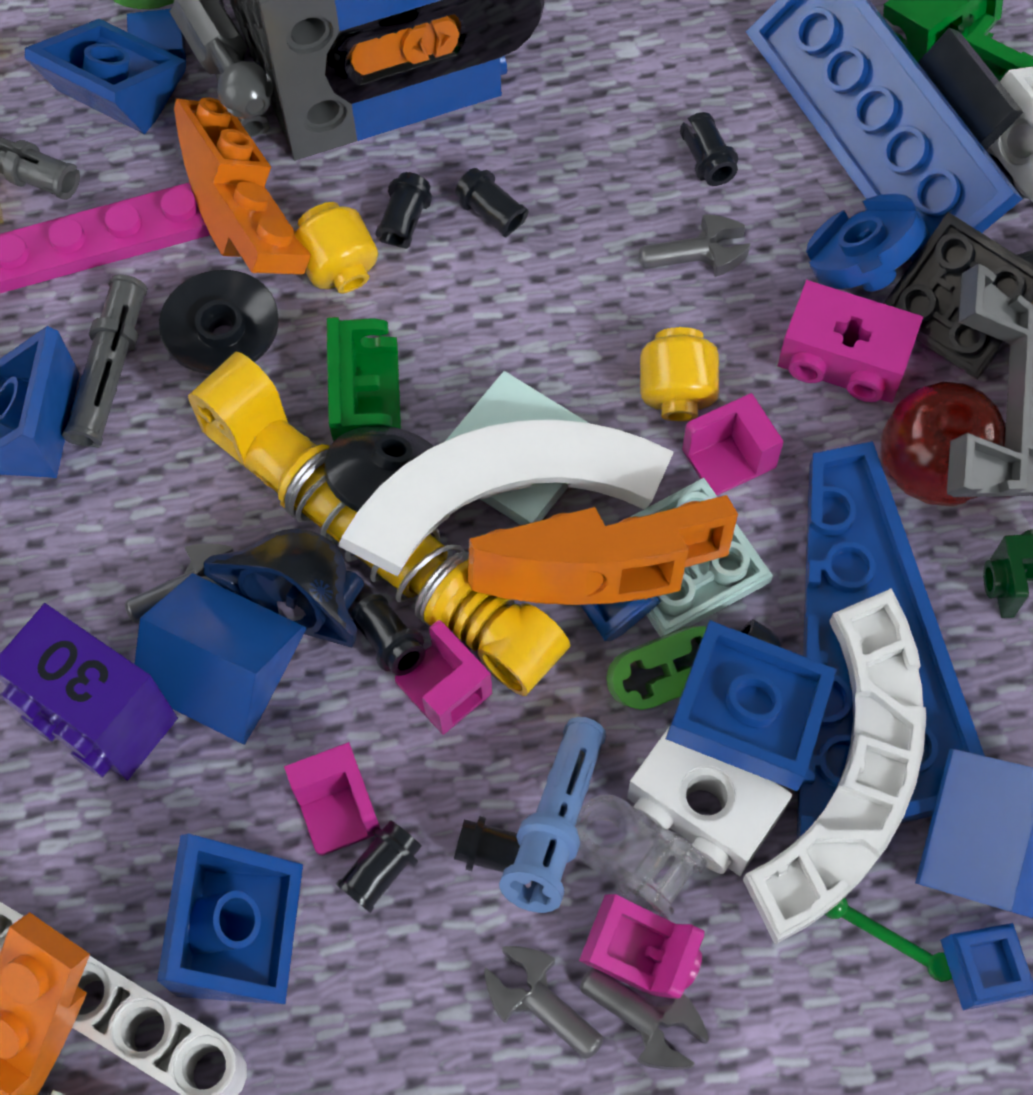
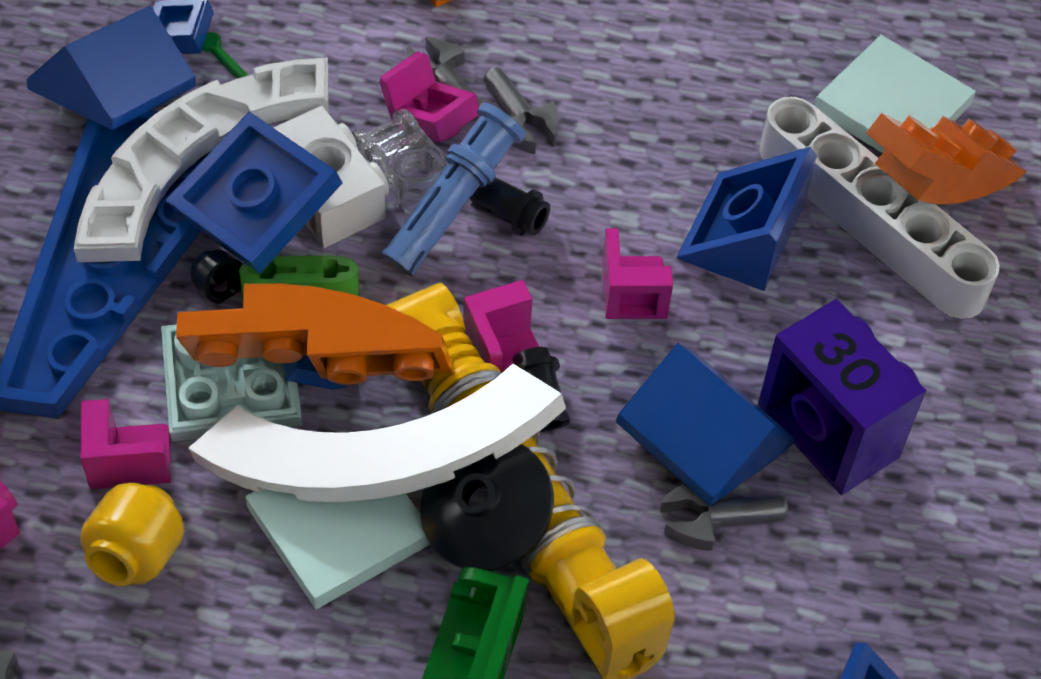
camera: 165 degrees left, 10 degrees down
dark blue hat [203,529,364,648] -> none
black pin [336,820,422,913] -> none

